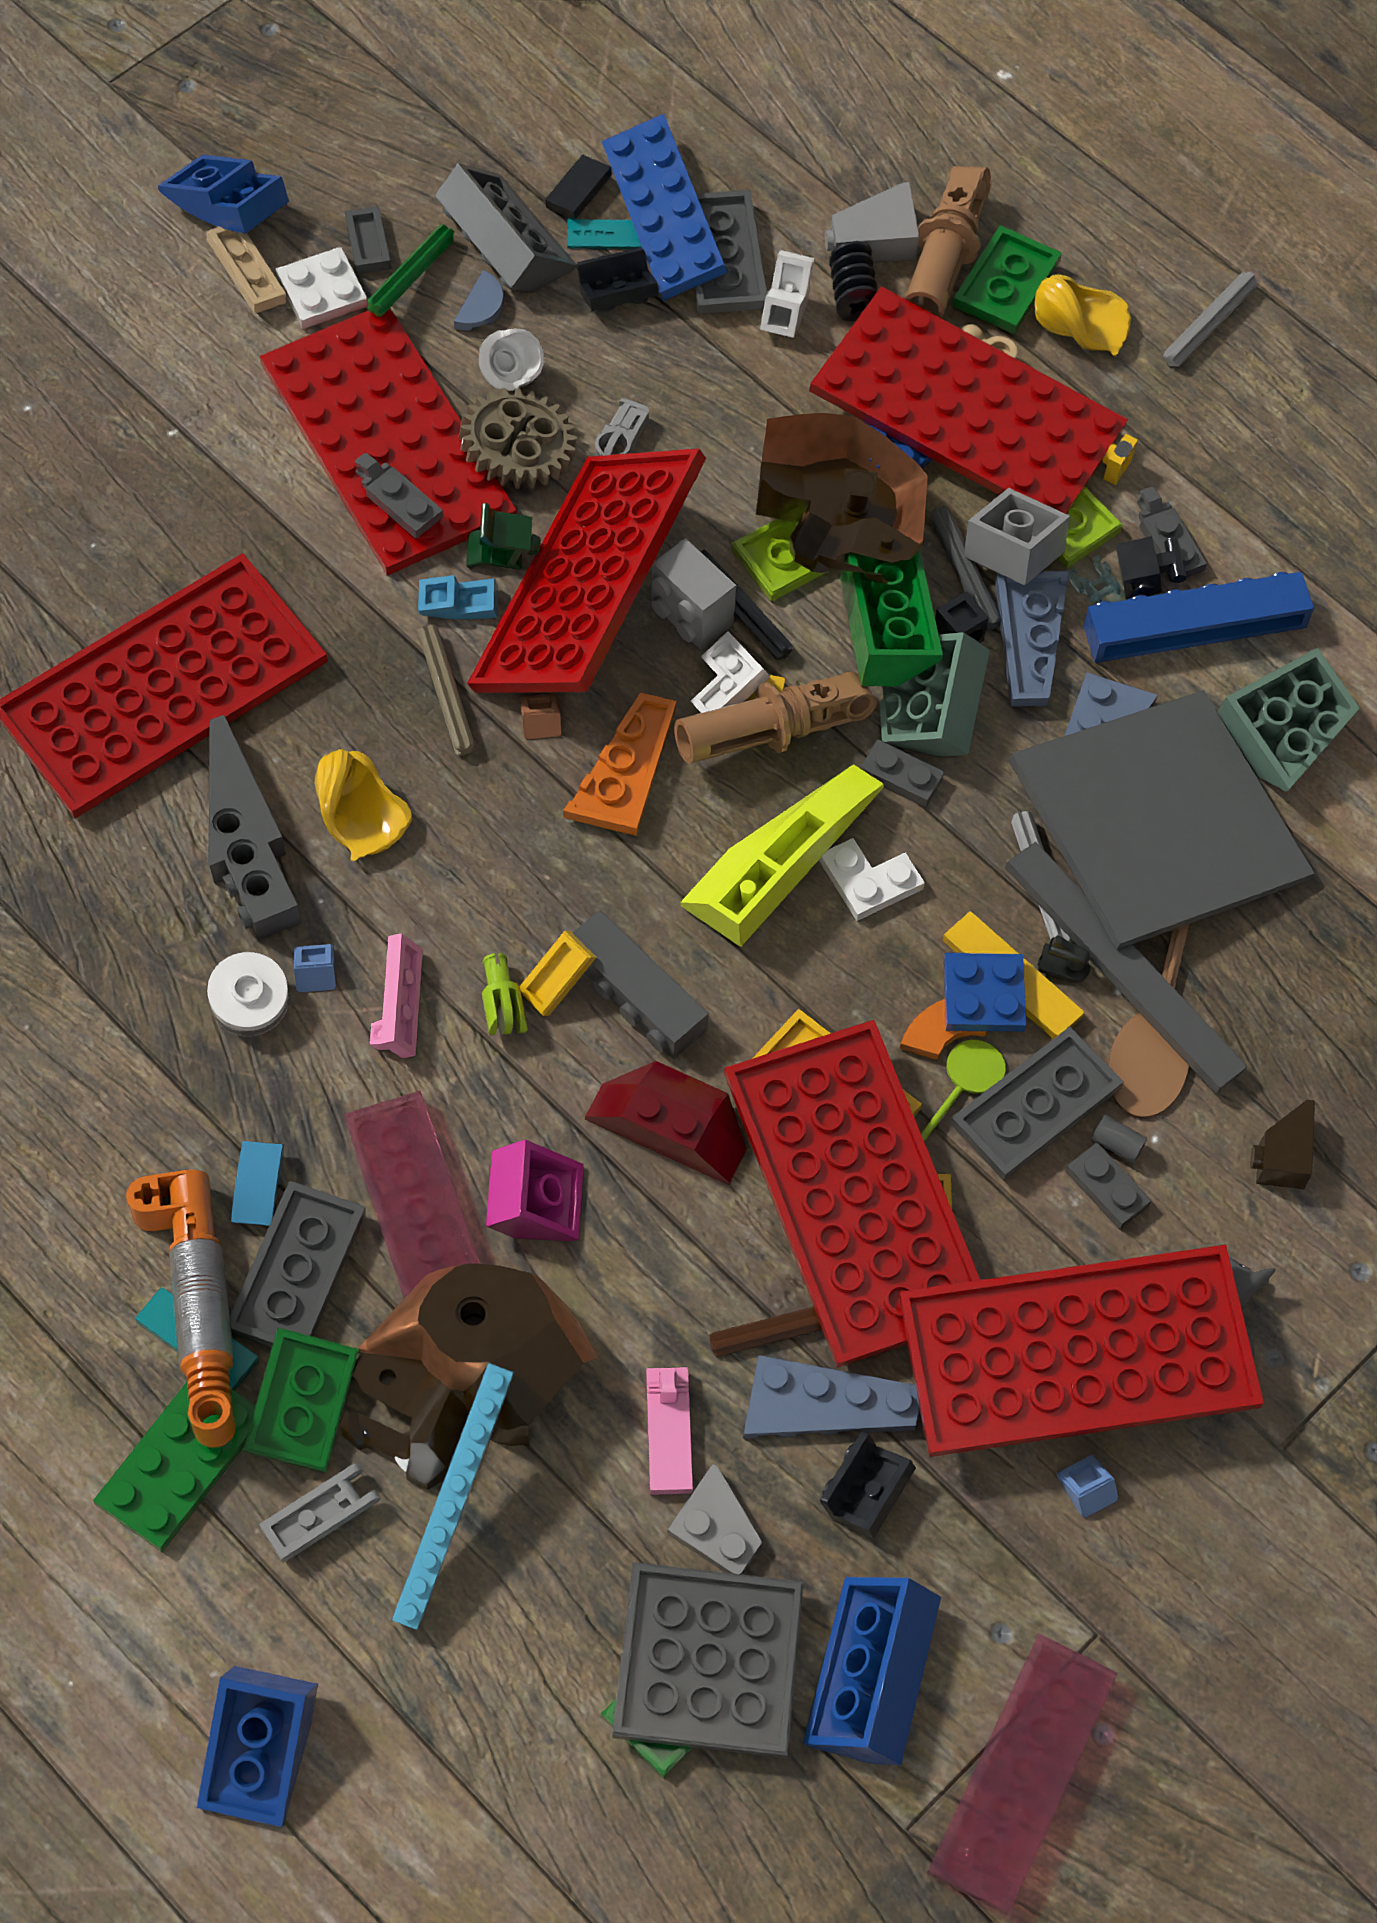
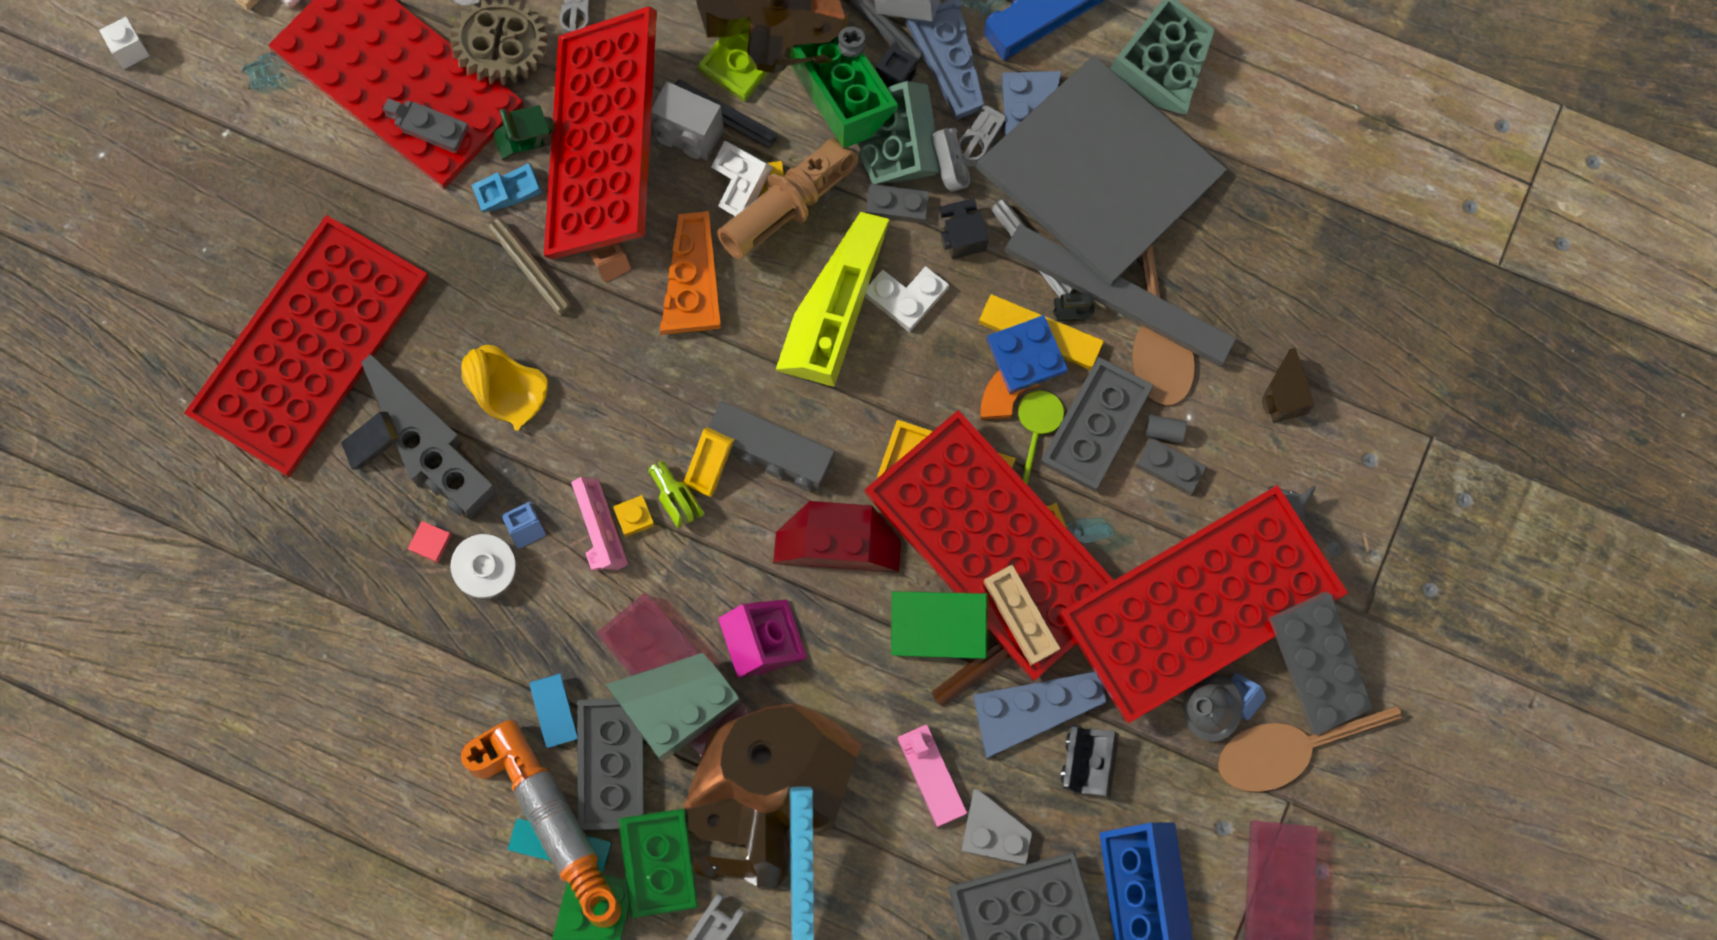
camera: 20 degrees left, 10 degrees up
none -> white brick [99,17,150,70]
none -> clear light blue piece [242,52,287,90]
none -> black tile [341,412,399,470]
none -> coral tile [407,521,452,563]
none -> sand green wedge [605,653,741,763]
none -> yellow plate [613,495,654,538]
none -> dark grey bush [838,27,865,57]
none -> green tile [891,591,988,659]
none -> light grey piece [932,128,970,192]
none -> black brick [939,198,989,259]
none -> light grey piece [958,105,1005,166]
none -> tan plate [983,565,1060,666]
none -> clear light blue piece [1067,518,1114,543]
none -> dark grey hat [1183,674,1243,742]
none -> medium nougat piece [1218,706,1402,792]
none -> dark grey plate [1269,591,1373,736]

